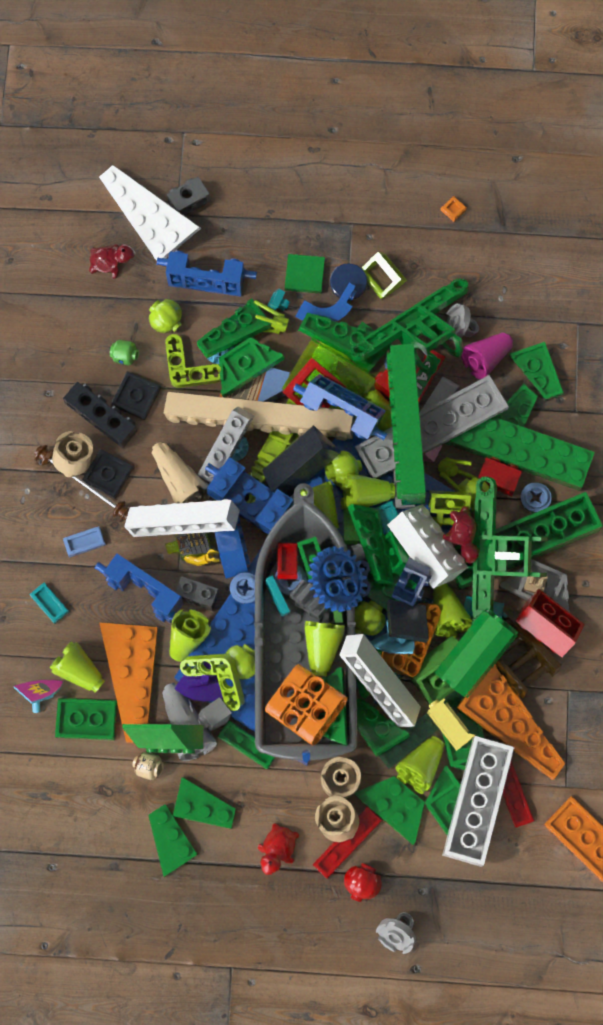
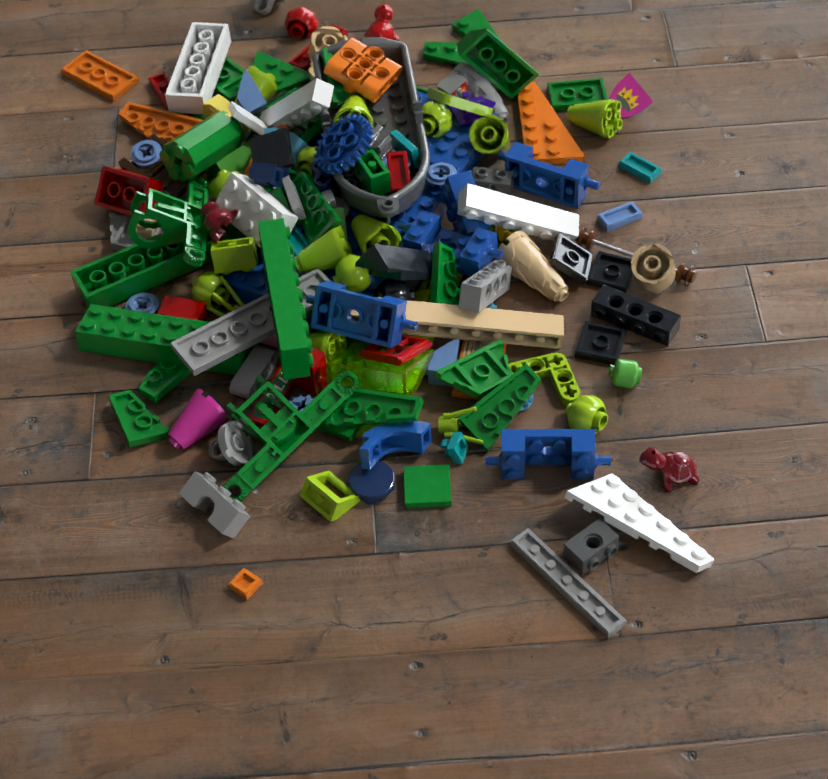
camera: 175 degrees right, 25 degrees down
none -> medium blue gear [131,140,162,168]
none -> light grey arch [179,471,251,538]
none -> white tile [228,101,267,135]
none -> medium blue slope [237,70,267,115]
none -> light grey tile [282,176,306,220]
none -> green wing [430,242,461,305]
none -> light grey tile [510,528,627,638]
none -> black tile [549,233,593,285]

